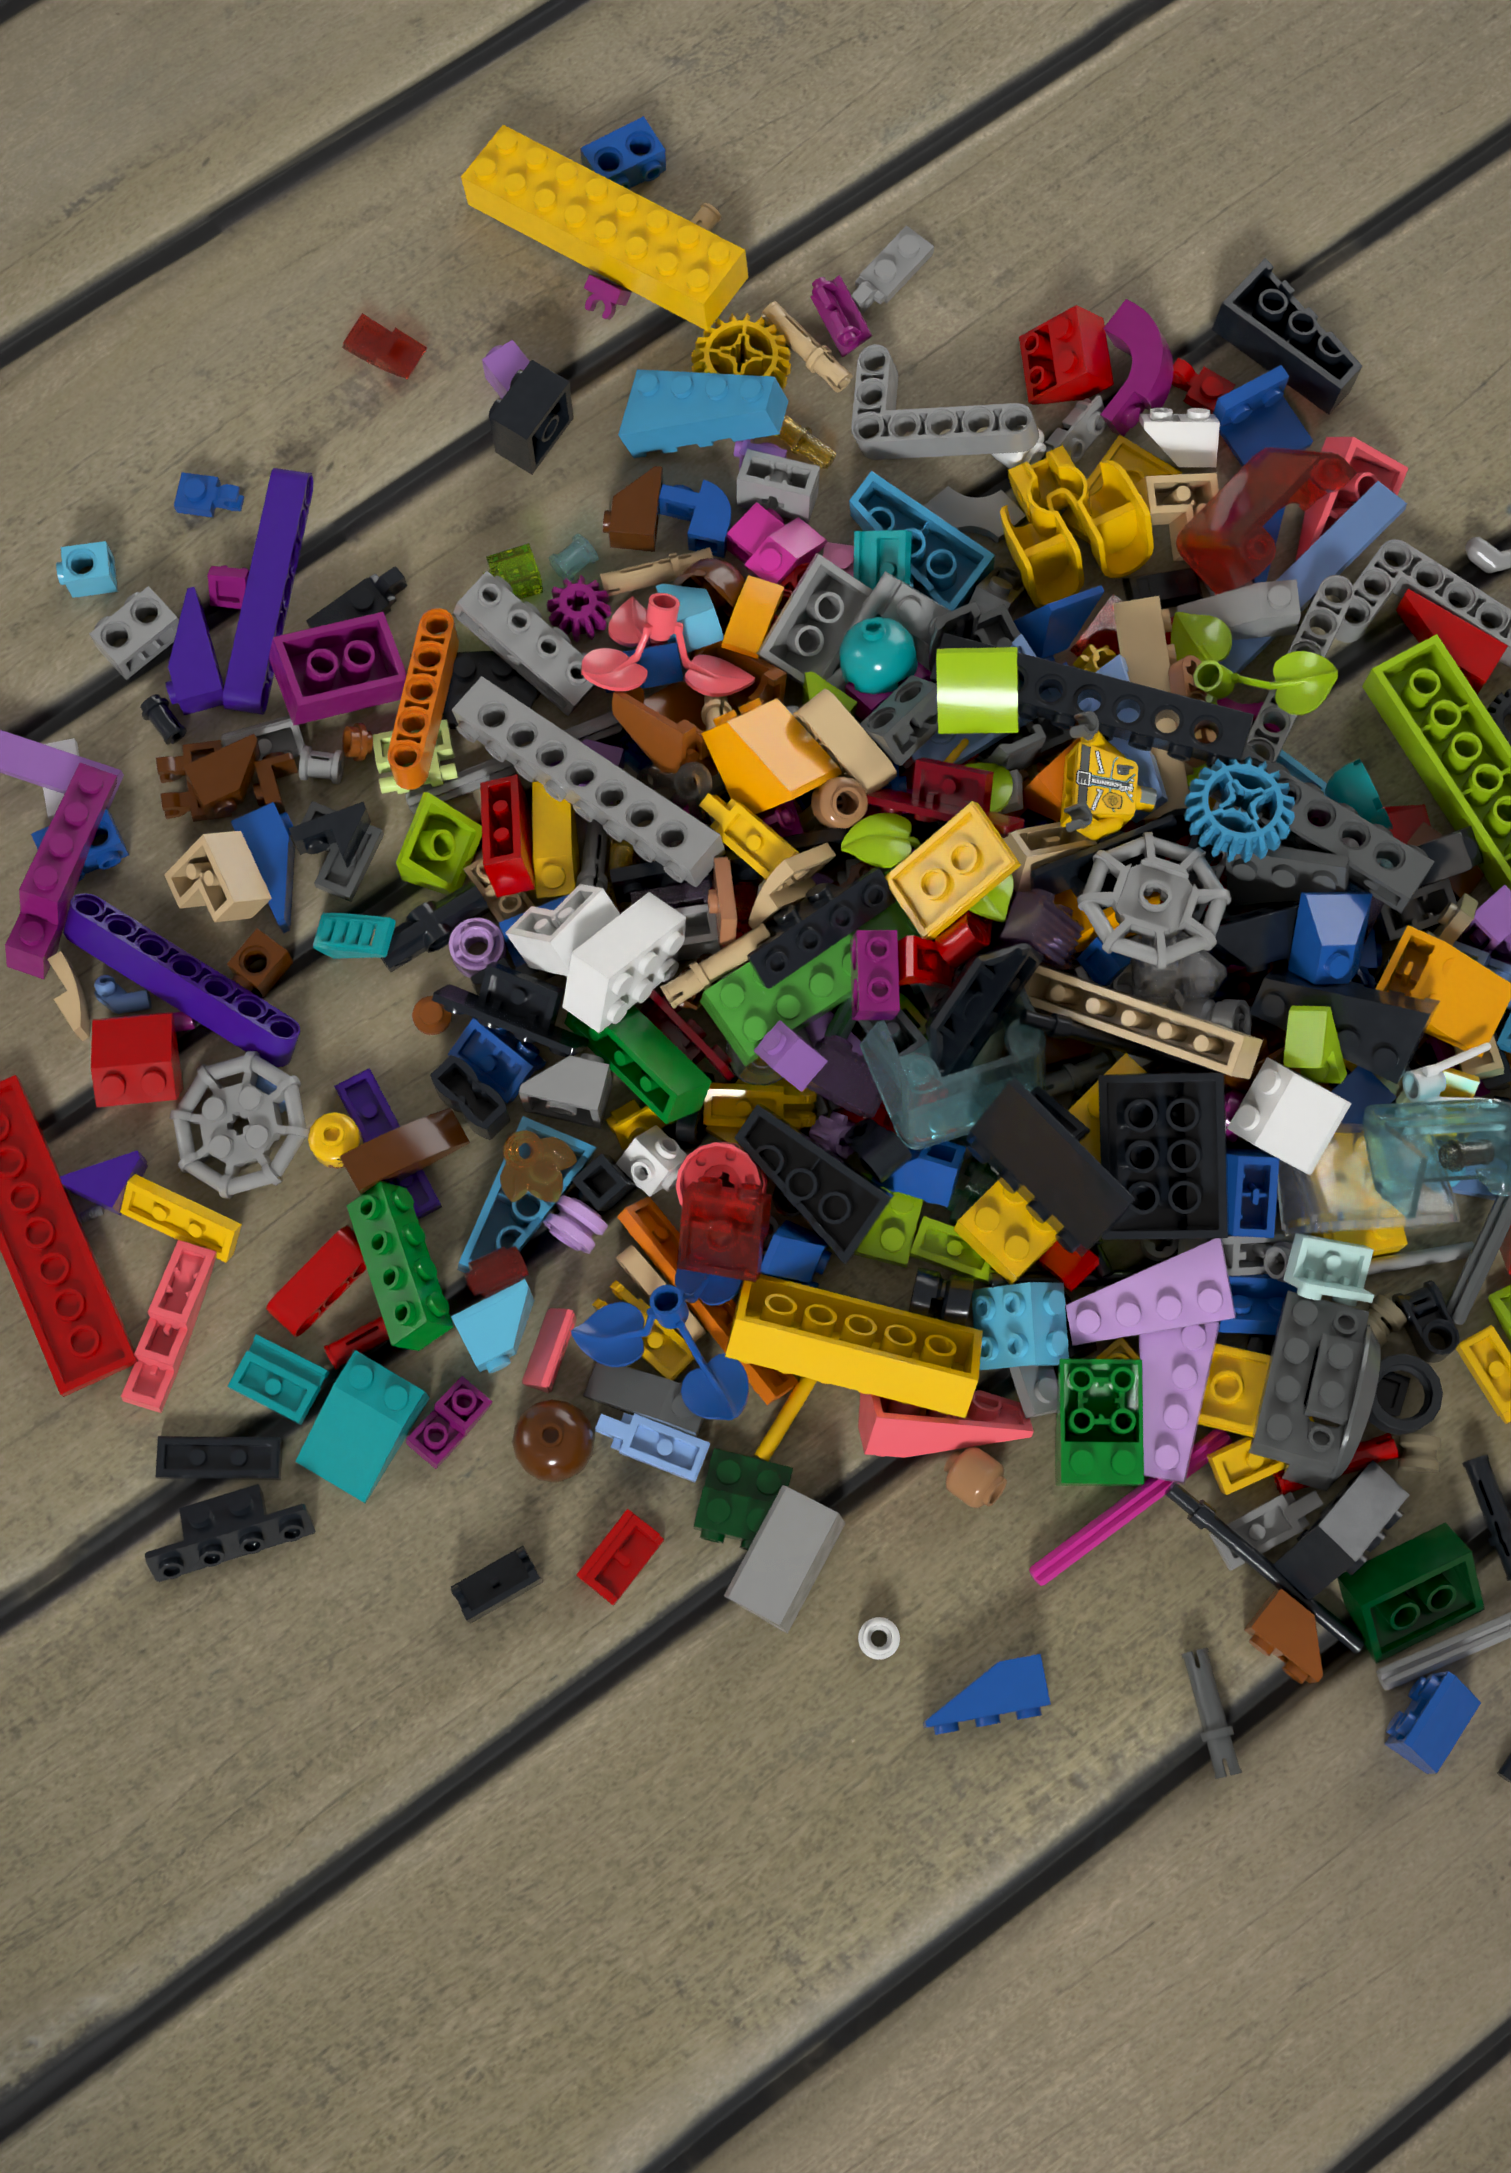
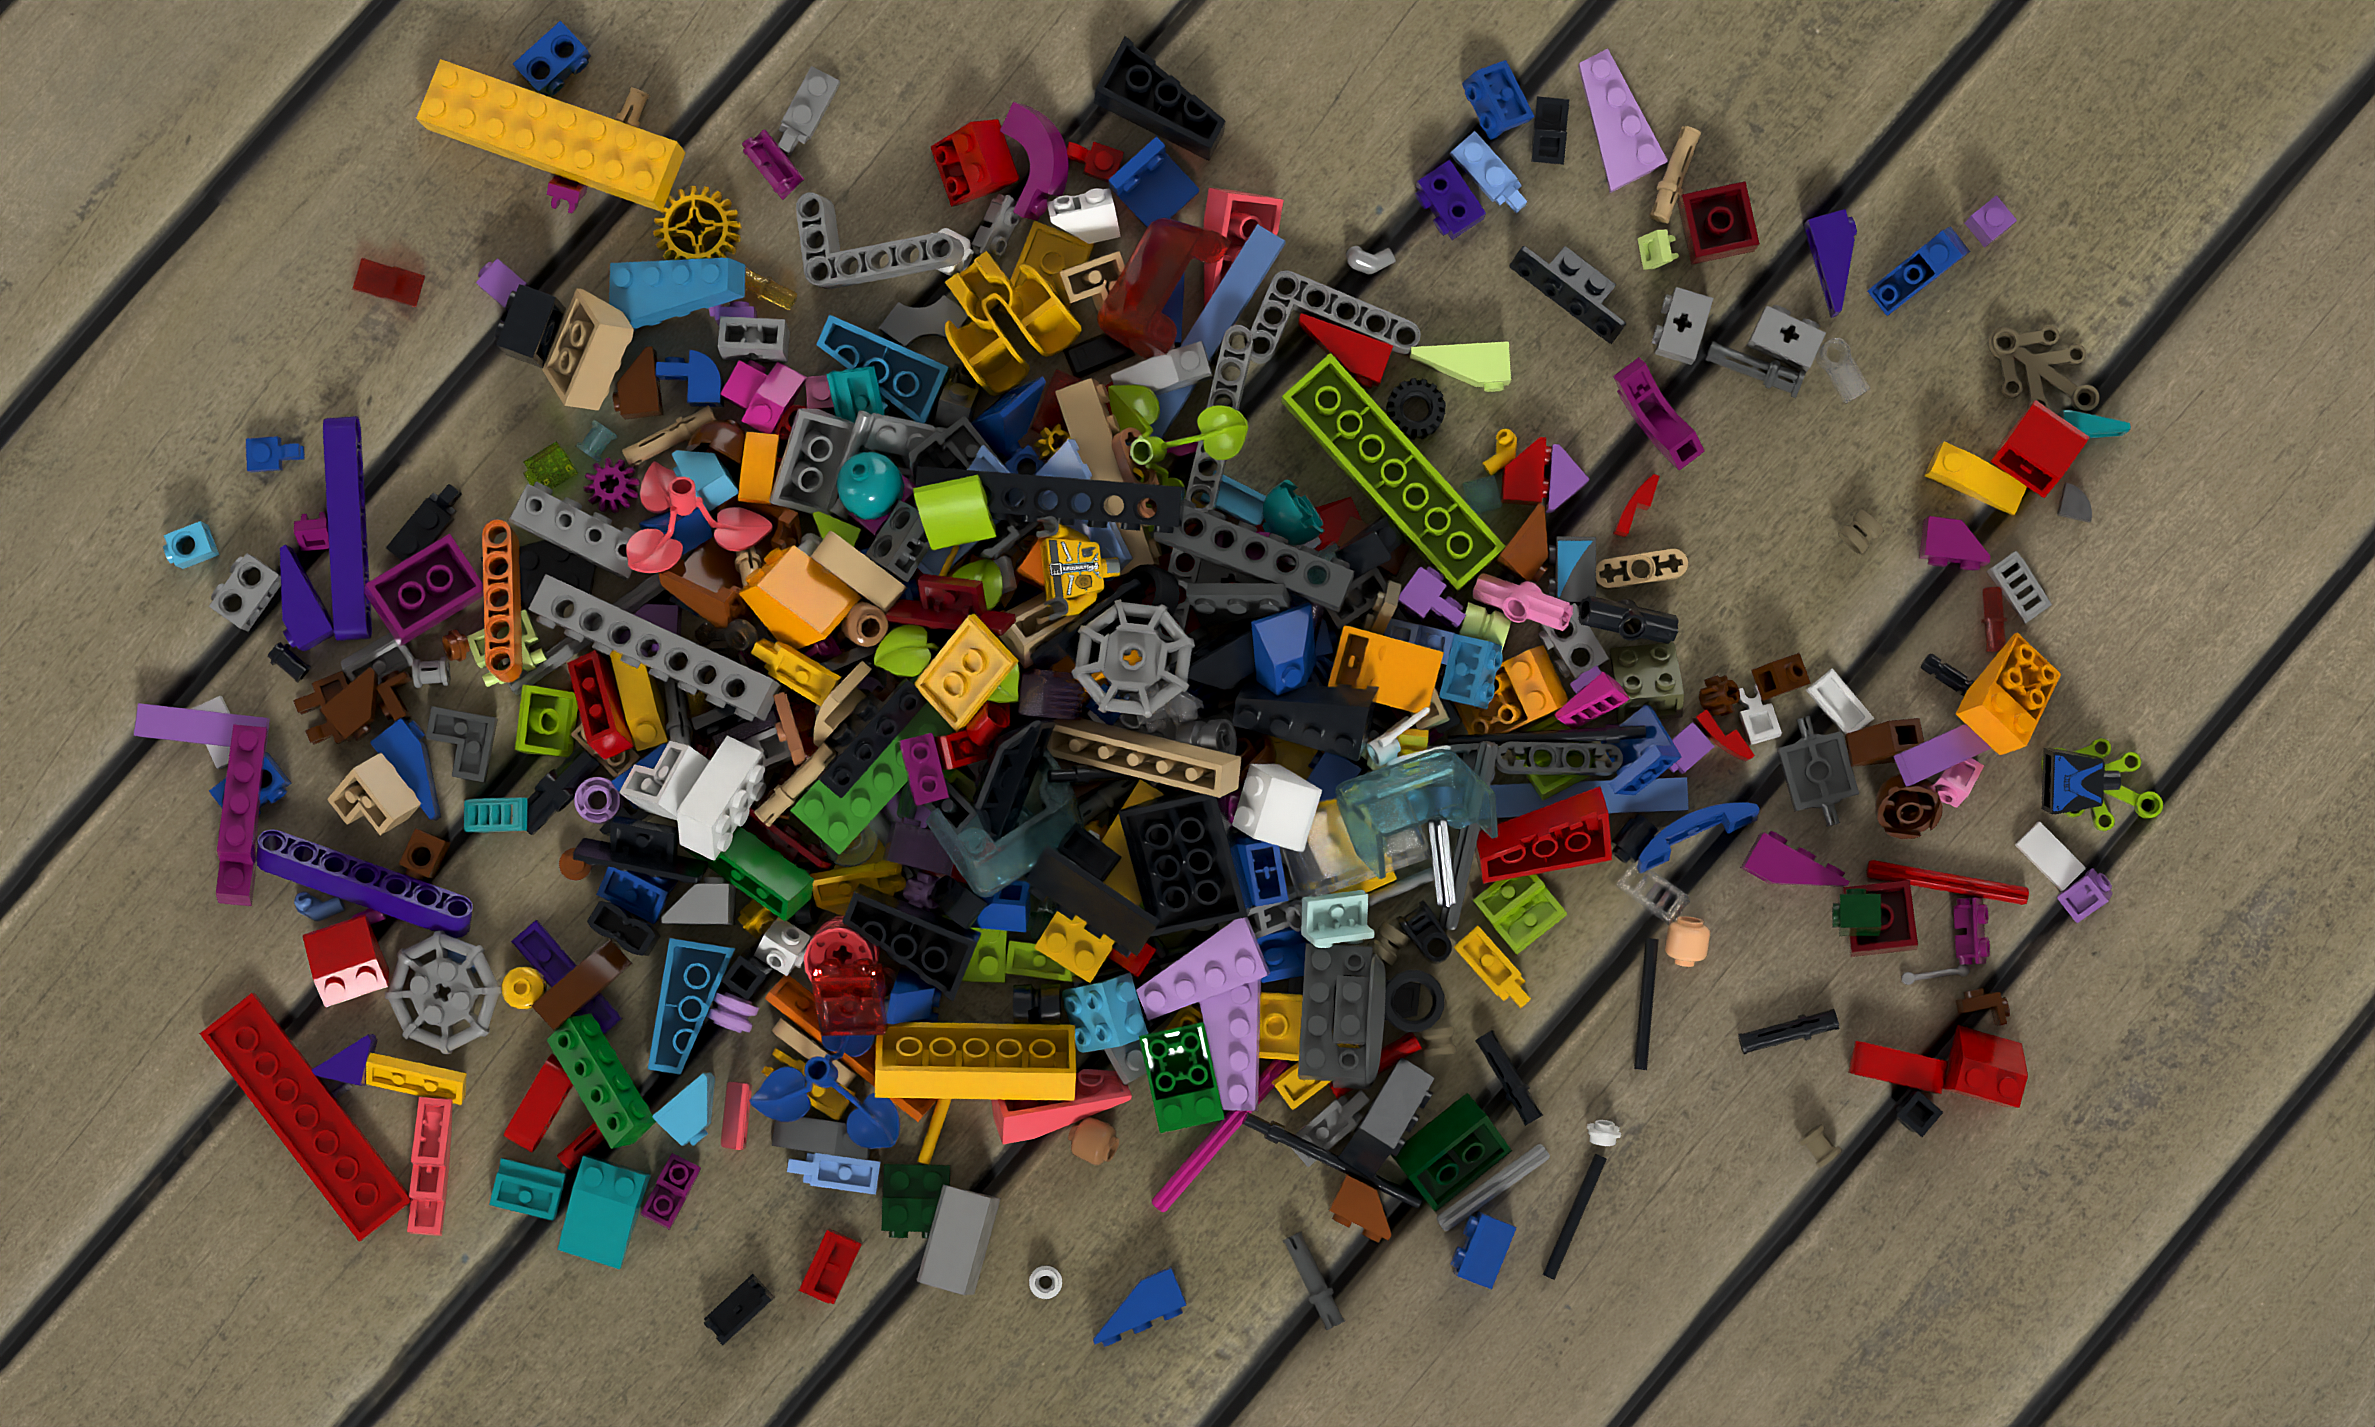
camera: 10 degrees left, 10 degrees up
tan slope [47,951,90,1041] -> none
black bracket [145,1484,316,1582] -> none
black tile [155,1436,283,1480] -> none
black slope [289,801,371,868] -> none
clear red brick [464,1246,529,1299] -> none
clear orange plate [500,1130,577,1203] -> none
reddish brown cylinder [512,1399,595,1483] -> none
medium lavender brick [754,1020,828,1092] -> none
tan pin [760,301,853,393] -> none
dark azure gear [1184,756,1295,863] -> none
lime slope [1283,1006,1347,1084] -> none
clear smoke pin [1438,1139,1494,1172] -> none
none -> tan slope [542,288,634,411]
none -> axle [1428,816,1456,908]

